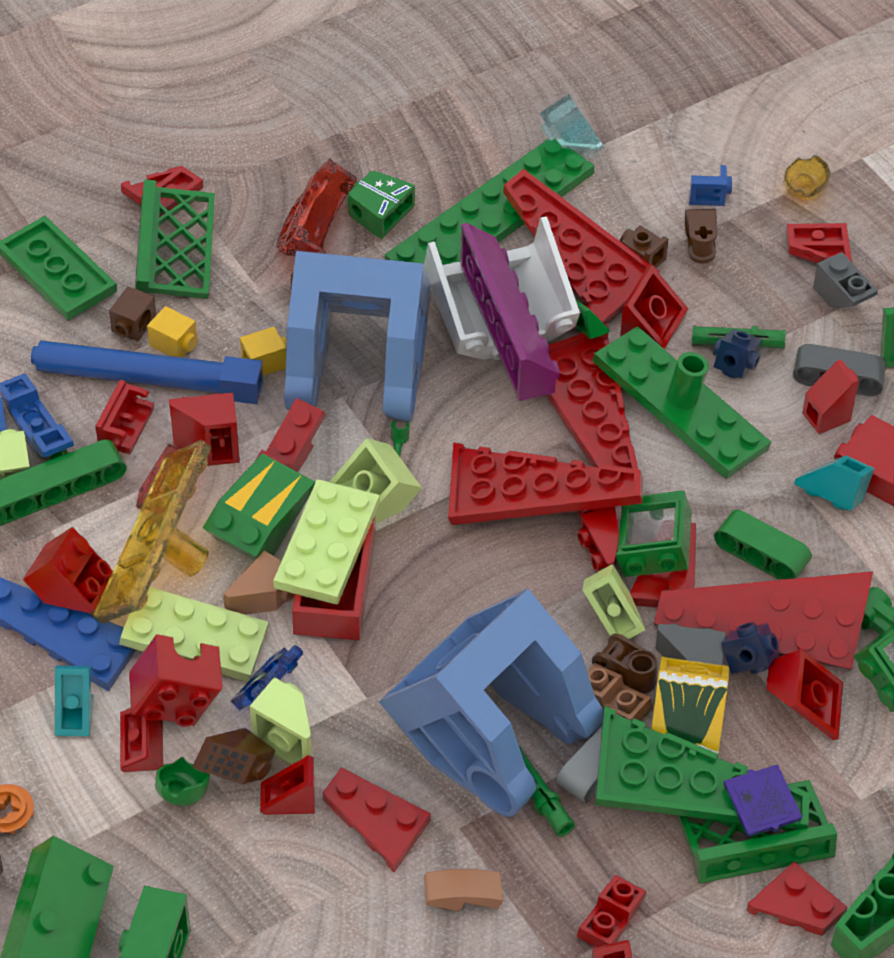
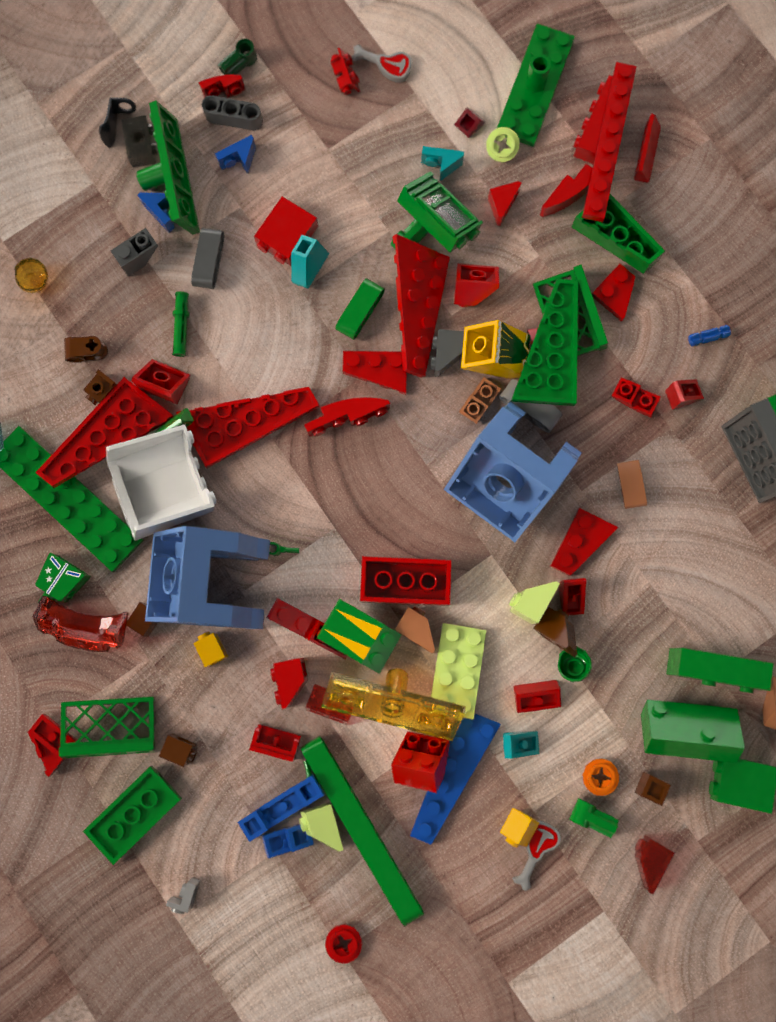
camera: 90 degrees left, 30 degrees up
blue brick [31,340,263,405] -> none
red piece [129,634,222,727] -> none
yellow brick [147,306,198,357] -> none
clear blue plate [231,645,303,710] -> none
yellowish green plate [273,479,380,605] -> none
yellowish green slope [330,438,422,523] -> none
red wing [448,442,643,525] -> none
magenta slope [460,223,560,401] -> none
green pin [519,746,576,837] -> none
yellowish green slope [582,564,645,639] -> none
green plate [592,326,771,479] -> none
reddish brown piece [592,633,657,694] -> none
green window [616,490,692,577] -> none
blue bracket [689,165,732,206] -> none
dark blue brick [713,329,762,379] -> none
dark blue brick [721,622,779,674] -> none
dark purple piece [724,764,802,837] -> none
red wing [786,223,852,263] -> none
red slope [802,359,859,434] -> none

